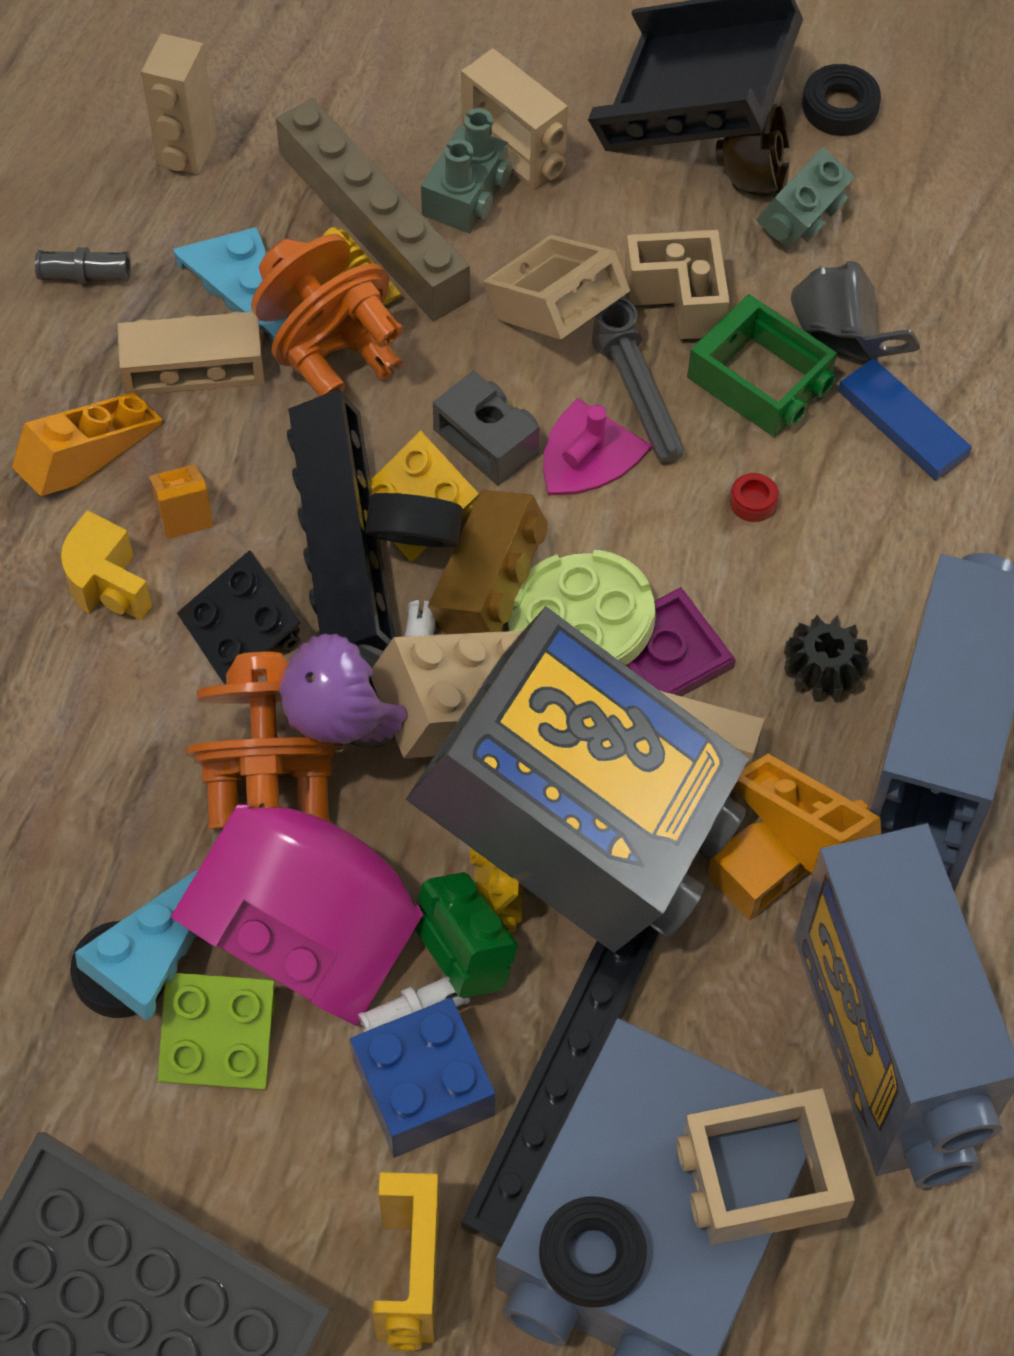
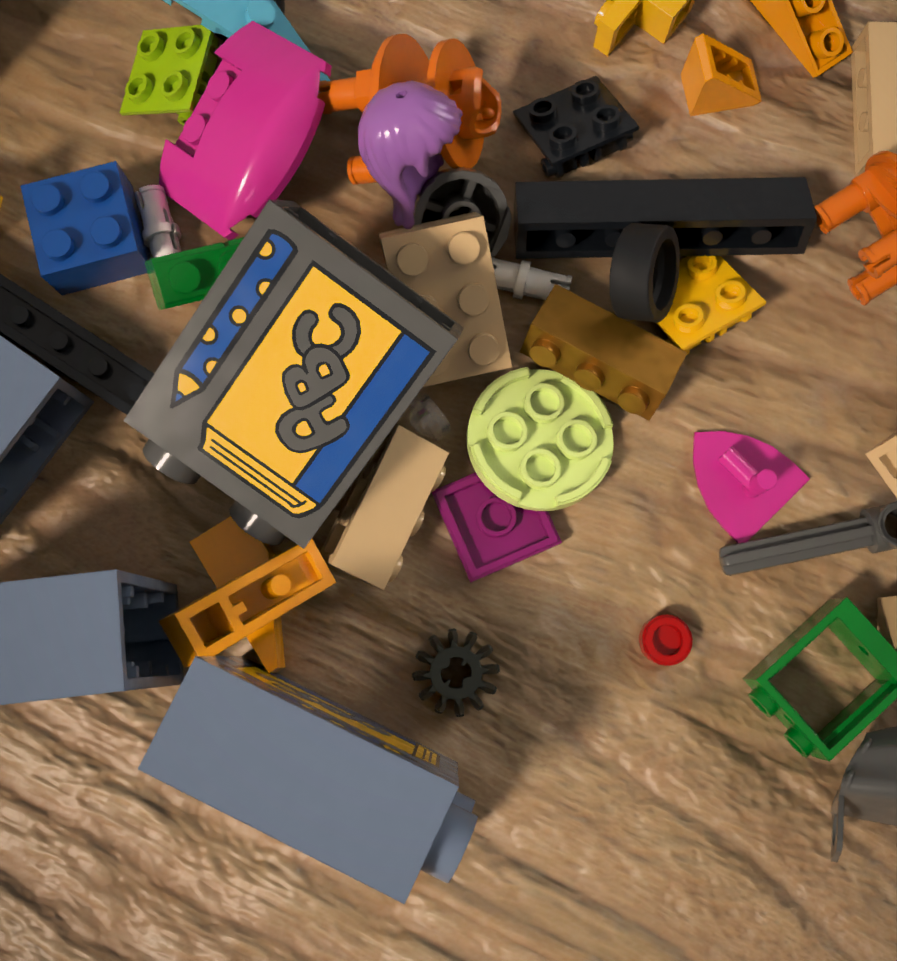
camera: 100 degrees right, 20 degrees up
dark grey brick [432,371,540,486] -> none
blue tile [838,358,972,481] -> none

